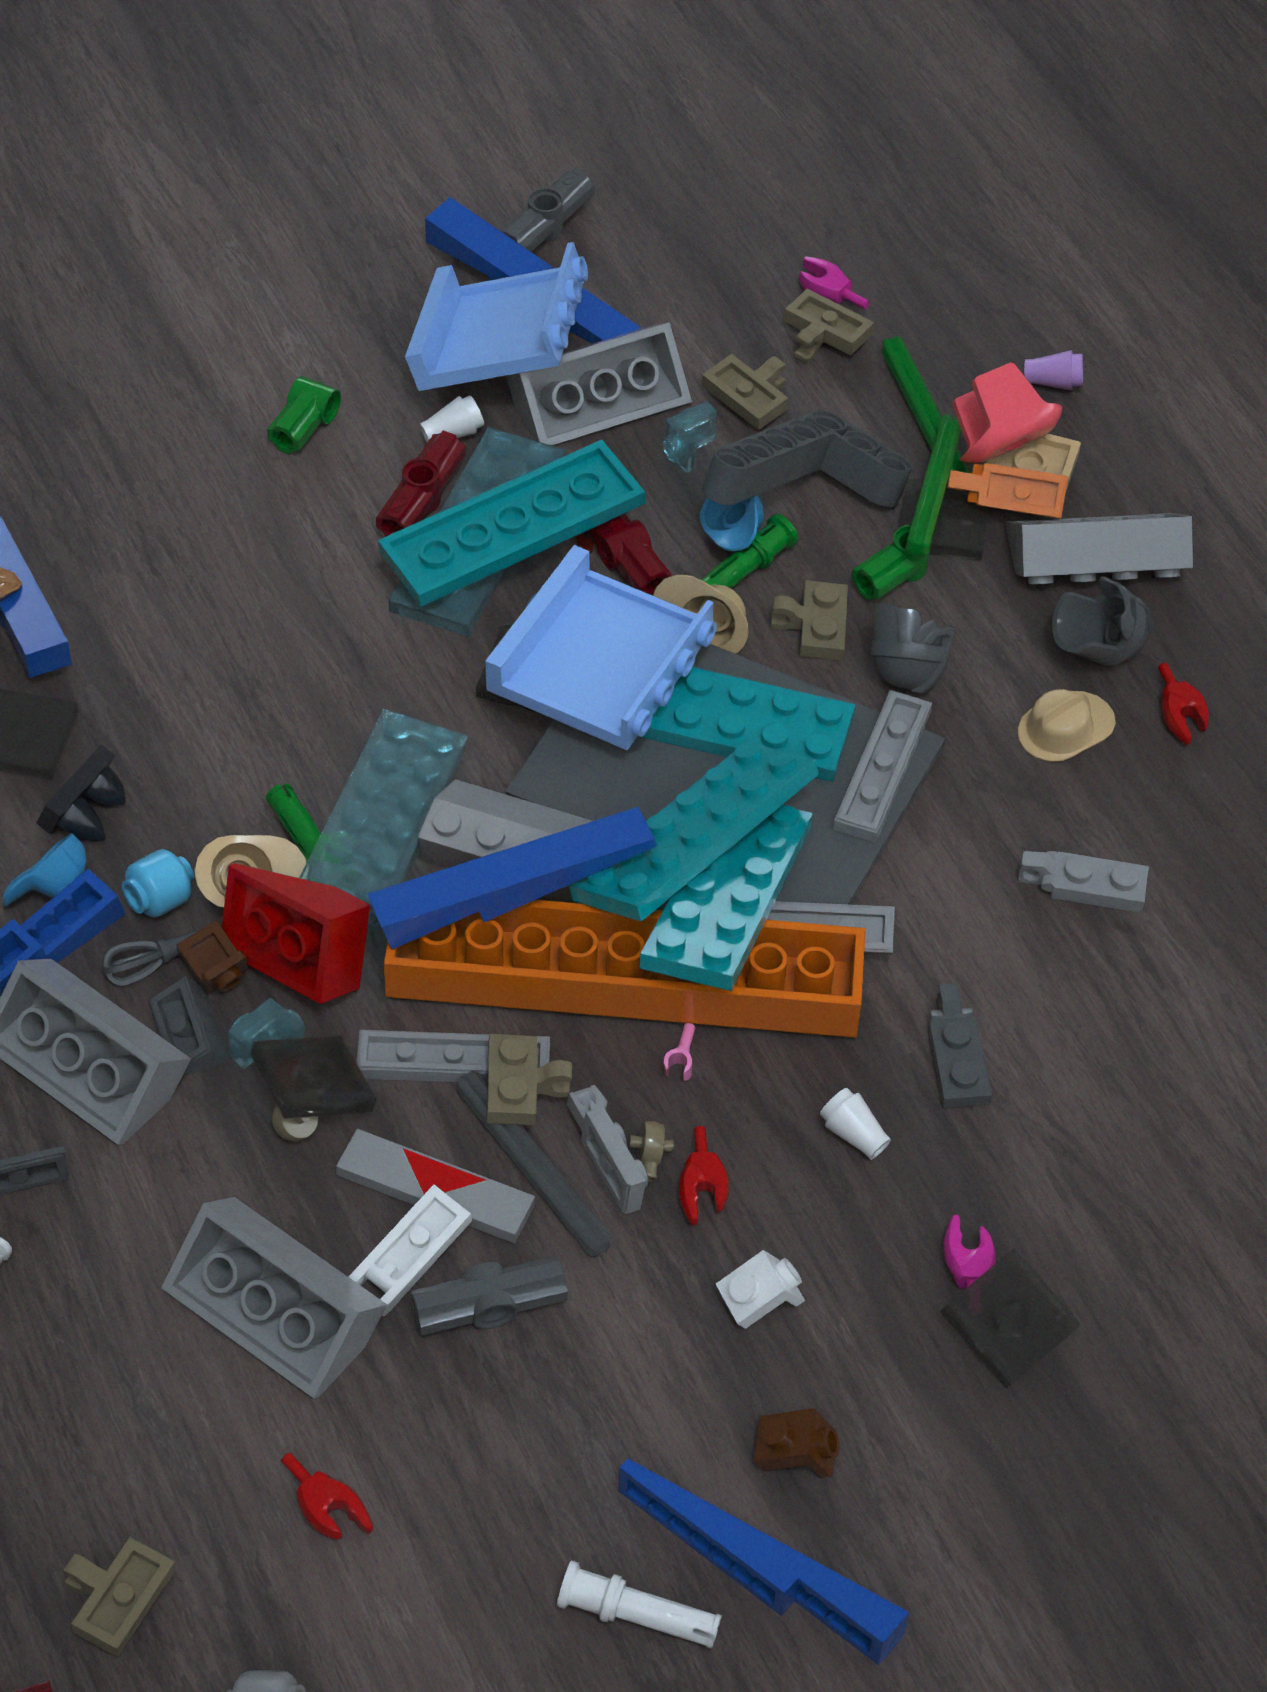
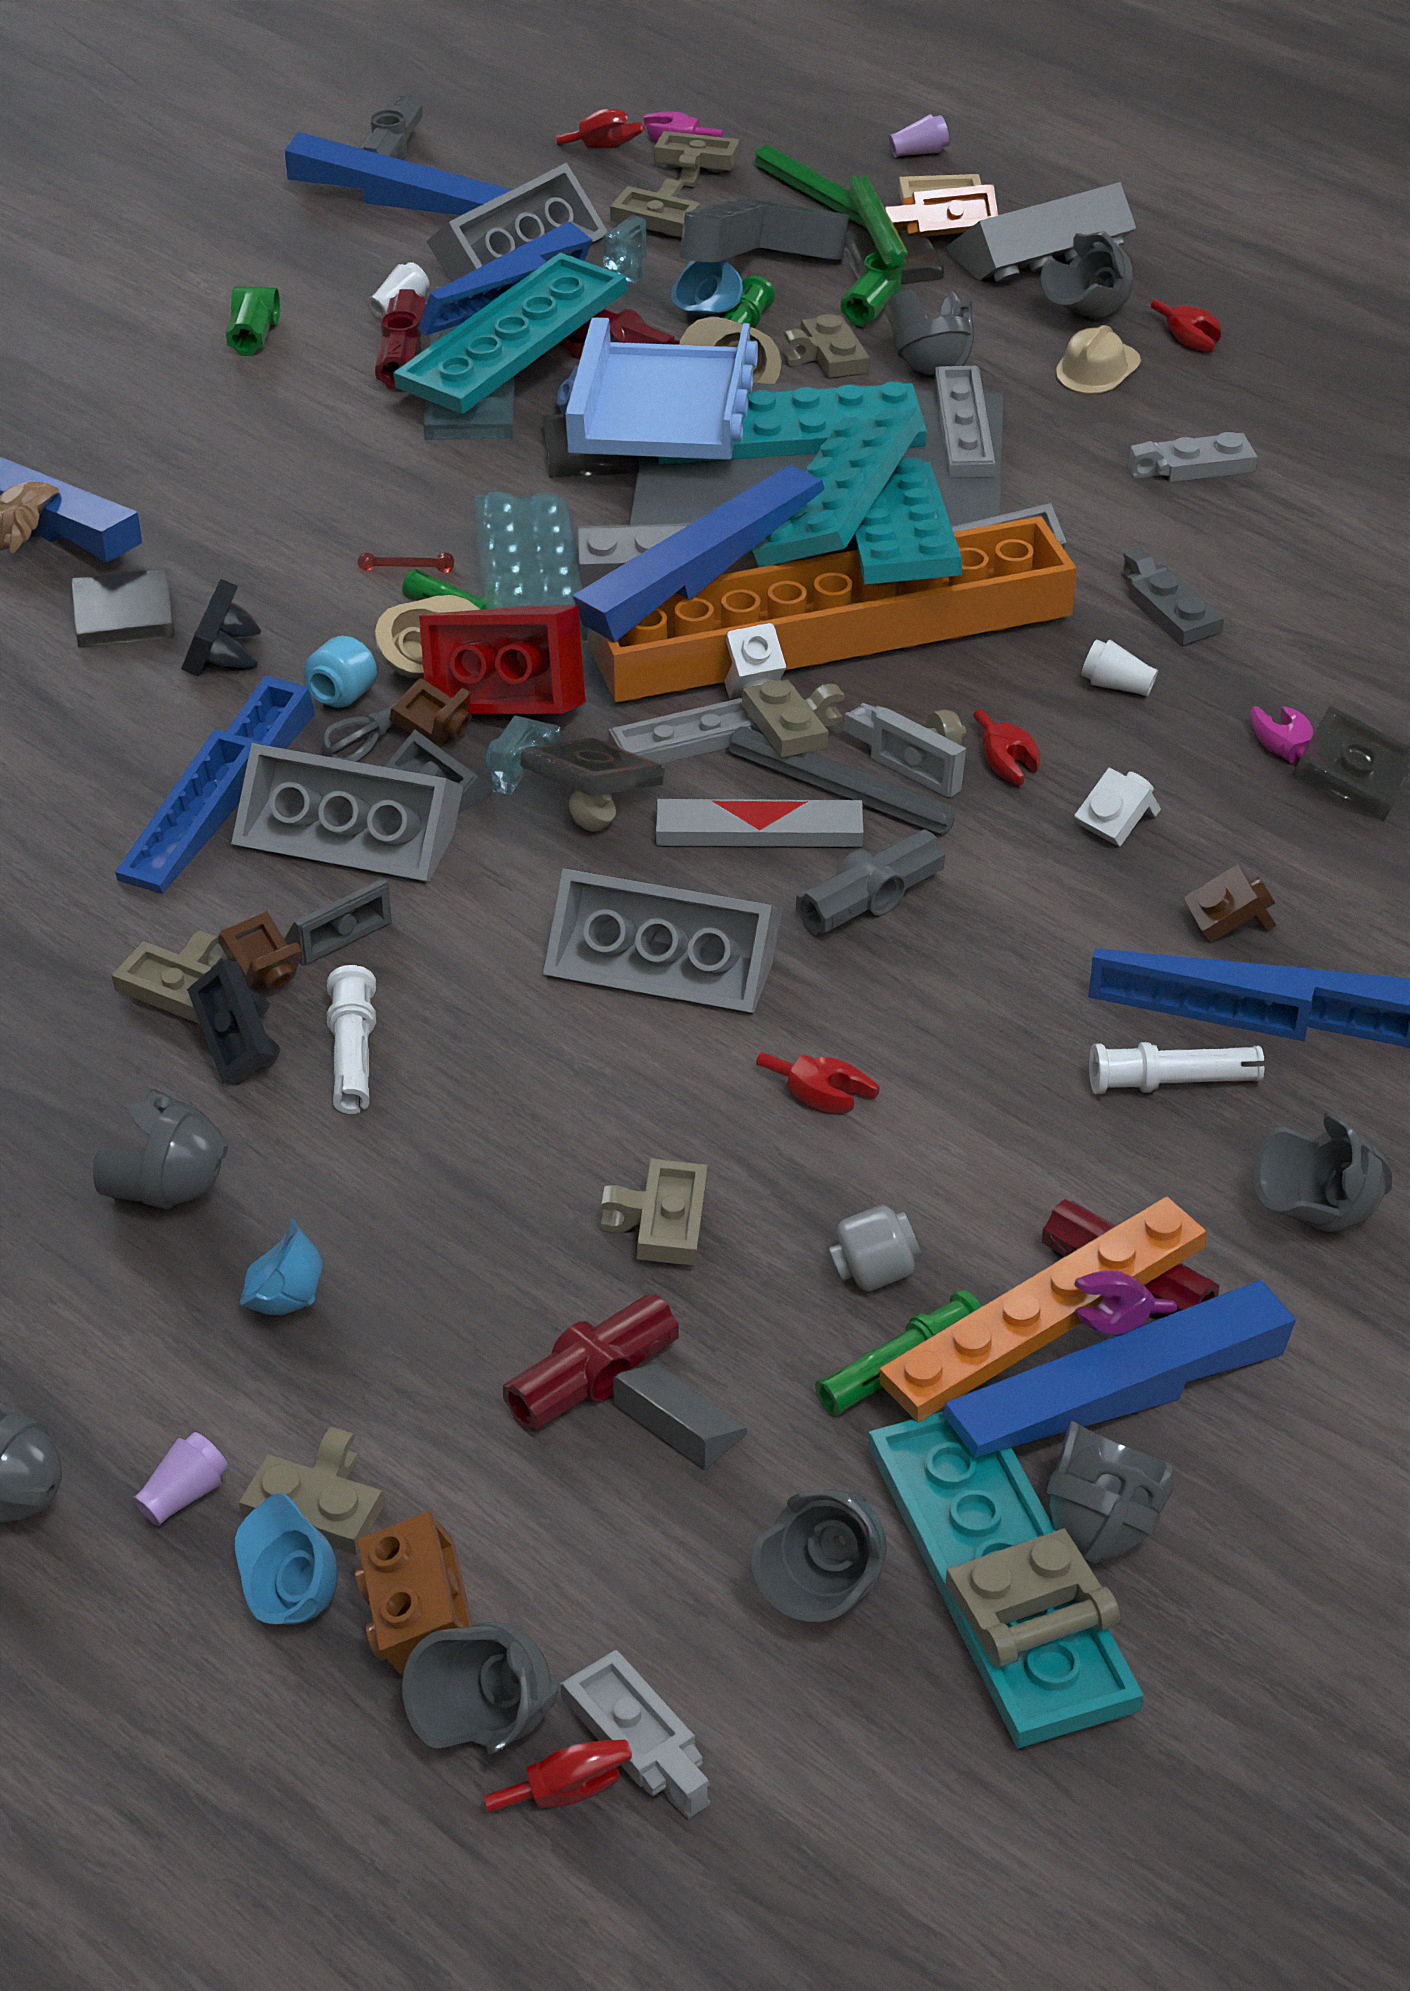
camera: 20 degrees left, 10 degrees down
dark azure piece [2,833,87,907] -> none
white hinge [349,1184,472,1316] -> none
light blue panel [405,242,588,391] -> none
bright pink hand [664,1023,696,1081] -> none
coral piece [952,363,1062,464] -> none
none -> clear red hinge [357,552,455,573]
none -> blue slope [418,221,593,335]
none -> red hand [556,109,643,148]
none -> white bracket [724,623,786,699]

